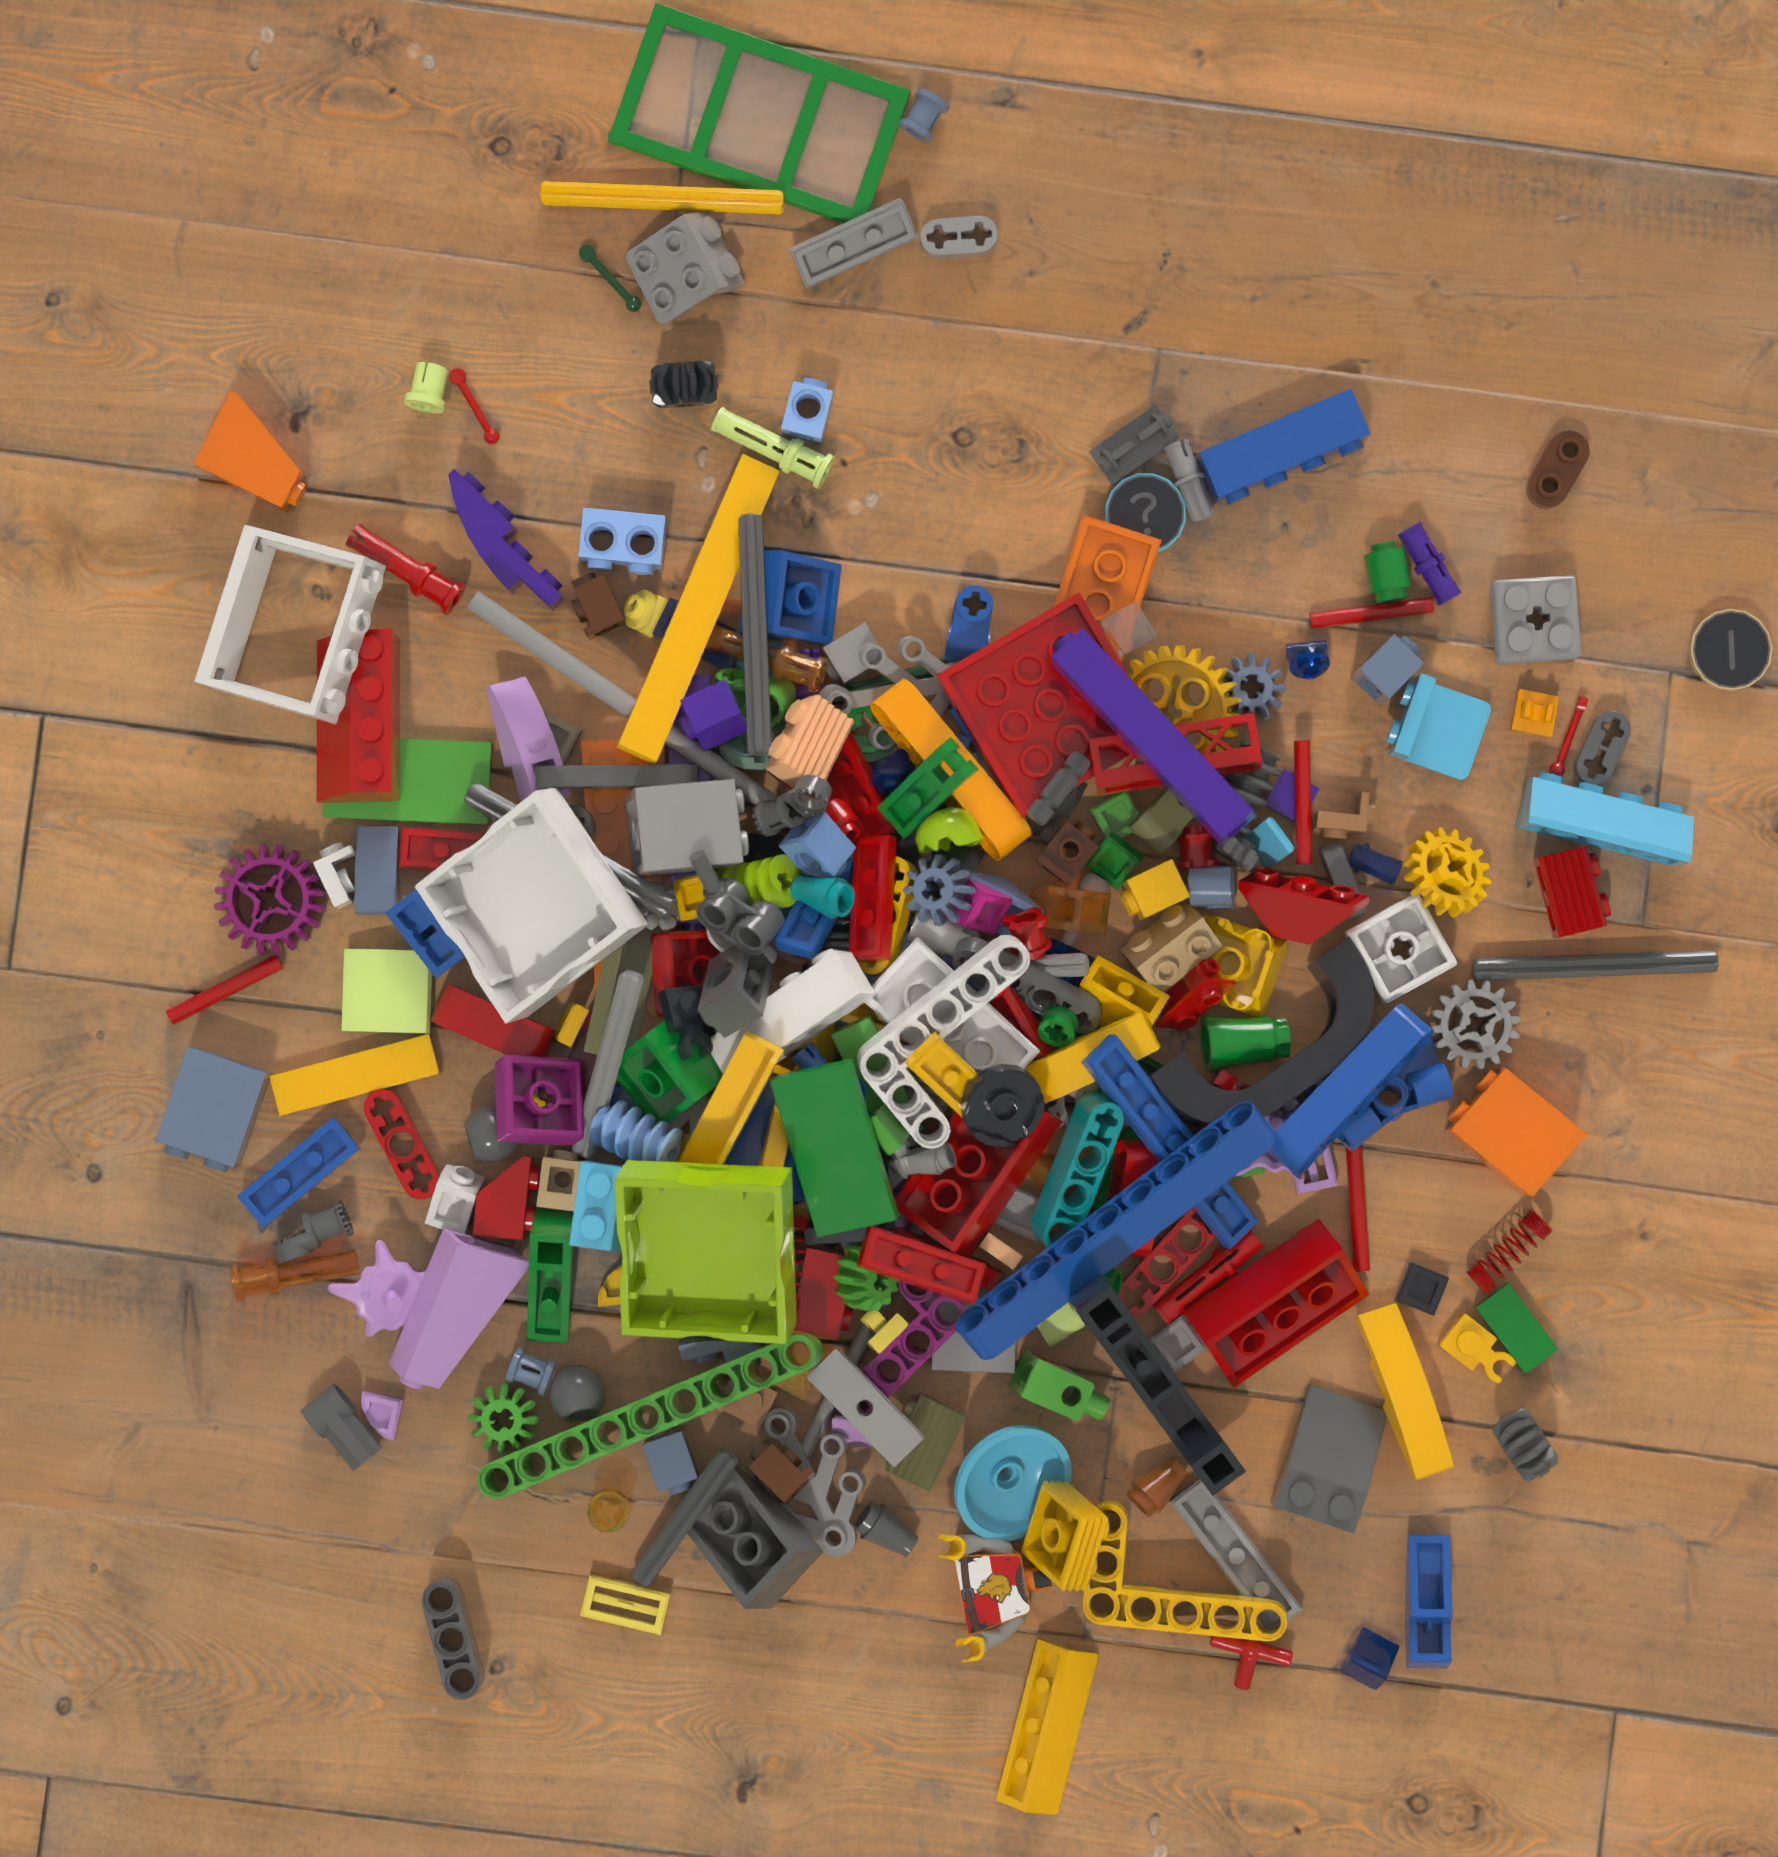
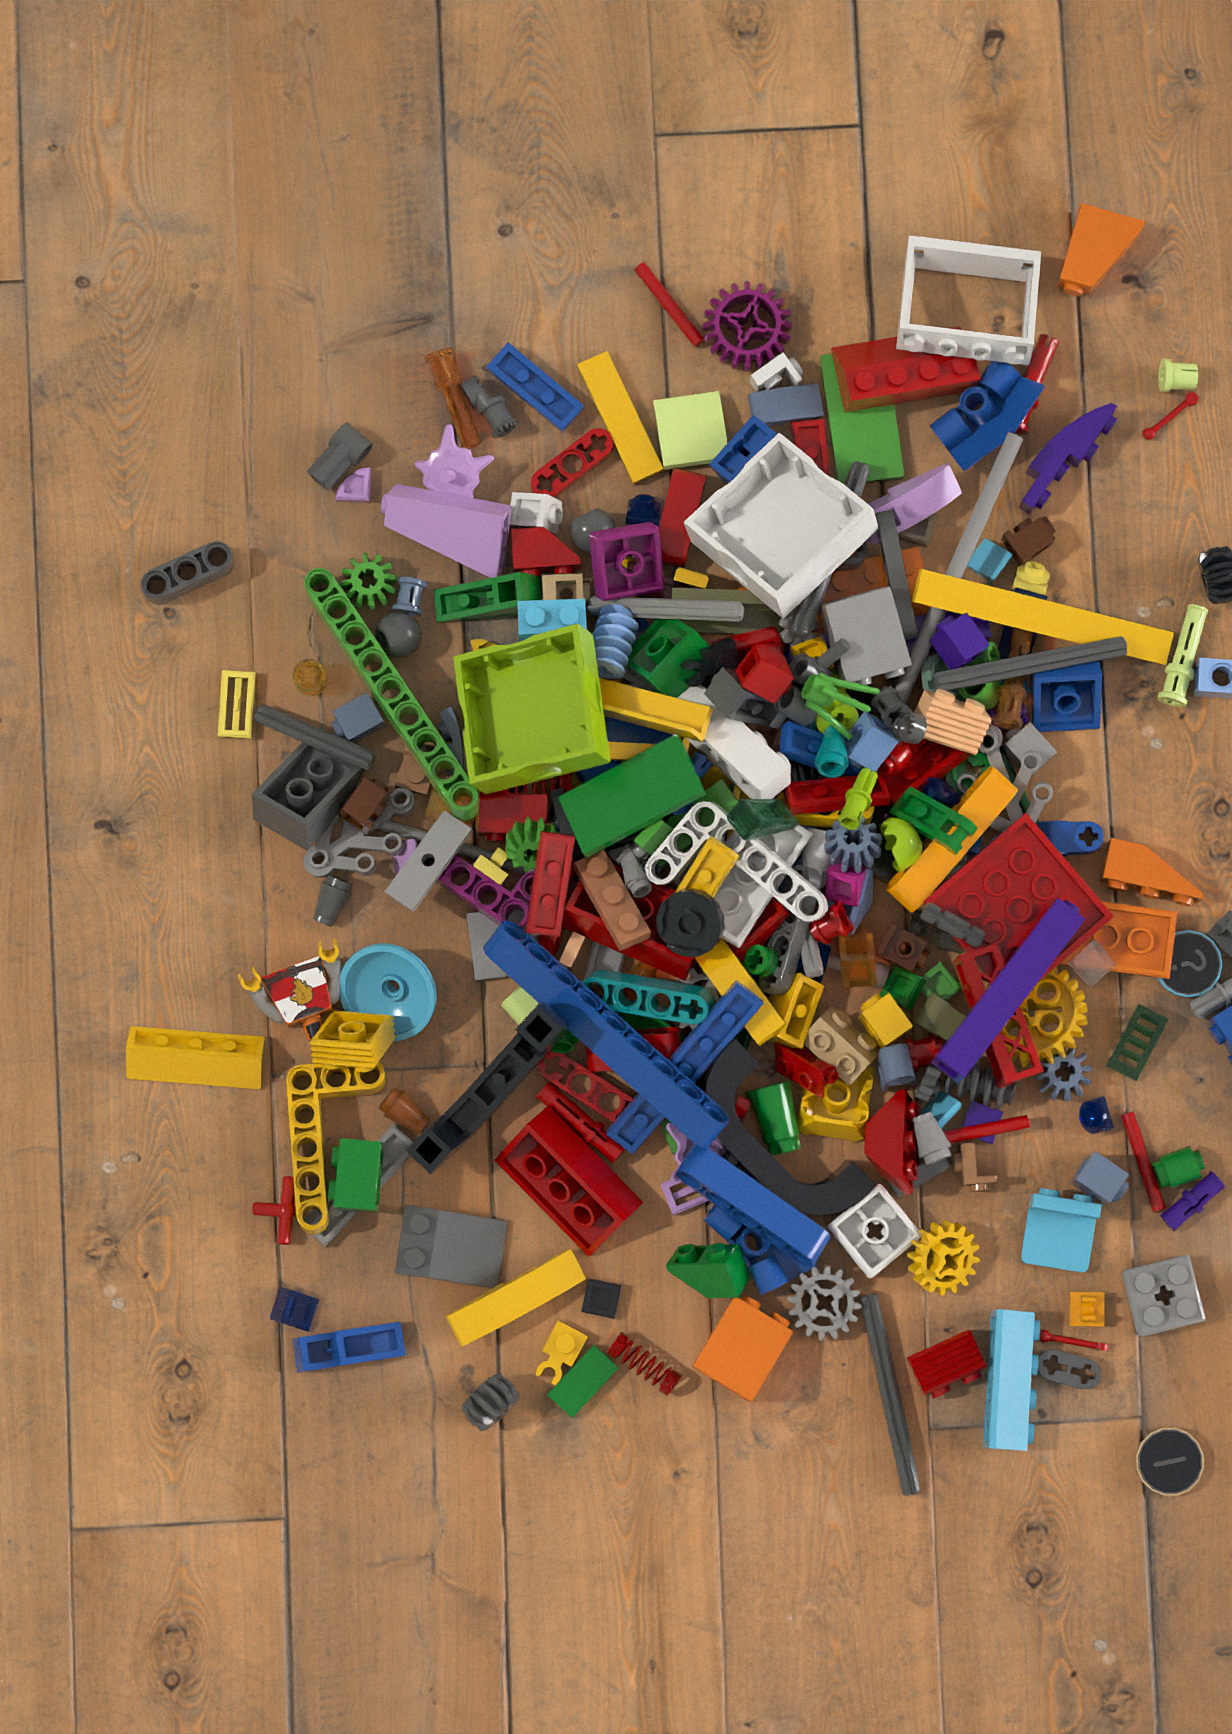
camera: 80 degrees right, 5 degrees down
sand blue brick [155,1047,272,1172] -> none
light blue brick [578,508,668,575] -> none
olive brick [881,1392,966,1492] -> none
bright green torso [1008,1349,1110,1421] -> none
light grey tile [1149,1314,1207,1373] -> none
red bar [1345,1147,1370,1272] -> none
clear blue pin [1348,842,1403,885] -> none
none -> green brick [328,1138,385,1213]
none -> nougat plate [574,850,651,951]
none -> clear blue plate [625,494,661,527]
none -> green slope [666,1243,750,1298]
none -> clear green slope [727,799,799,840]
none -> red slope [735,643,794,704]
none -> bright green plant [801,672,880,740]
none -> lime axle [838,767,878,830]
none -> light grey cone [912,1112,952,1165]
none -> blue panel [929,361,1044,471]
none -> medium azure slope [967,538,1013,585]
none -> orange slope [1100,838,1204,906]
none -> clear green slope [1106,1004,1169,1081]

